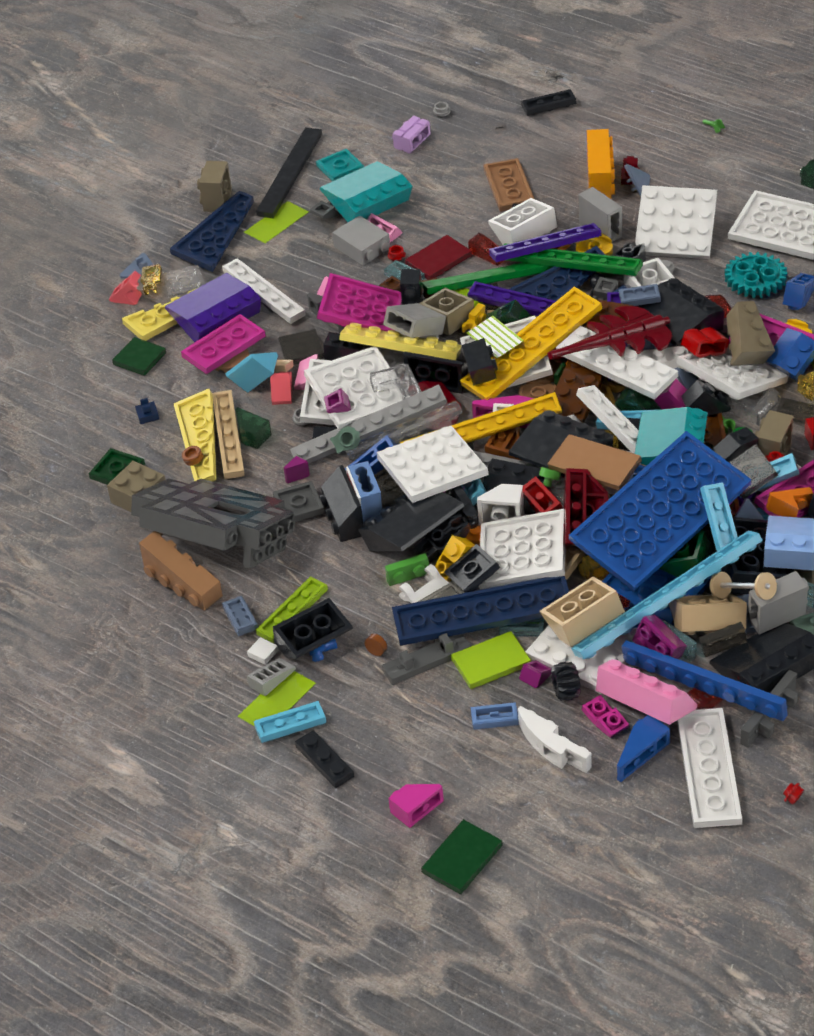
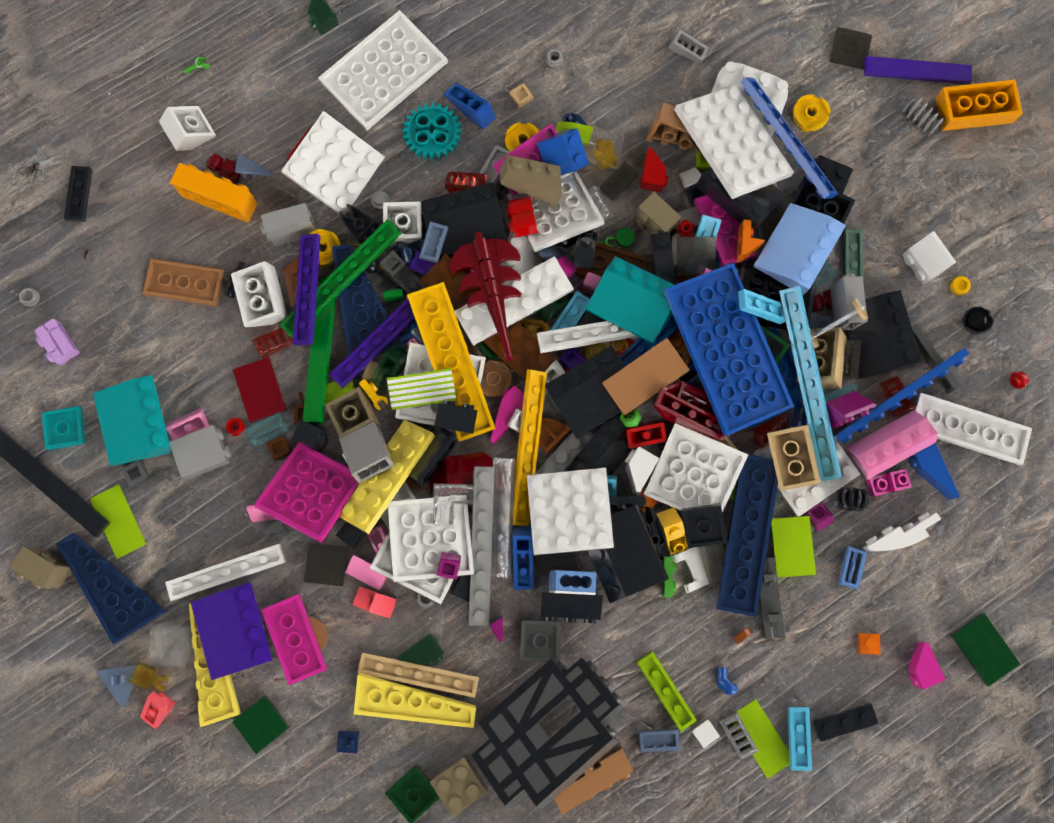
camera: 75 degrees left, 35 degrees up
dark orange tile [182,446,203,466] -> none
medium azure slope [225,352,278,393] -> none
black slope [273,598,353,659] -> none
tan tile [274,360,294,373] -> none
sand green animal [330,426,361,454] -> none
none -> white slope [159,106,216,151]
none -> orange plate [858,633,880,655]

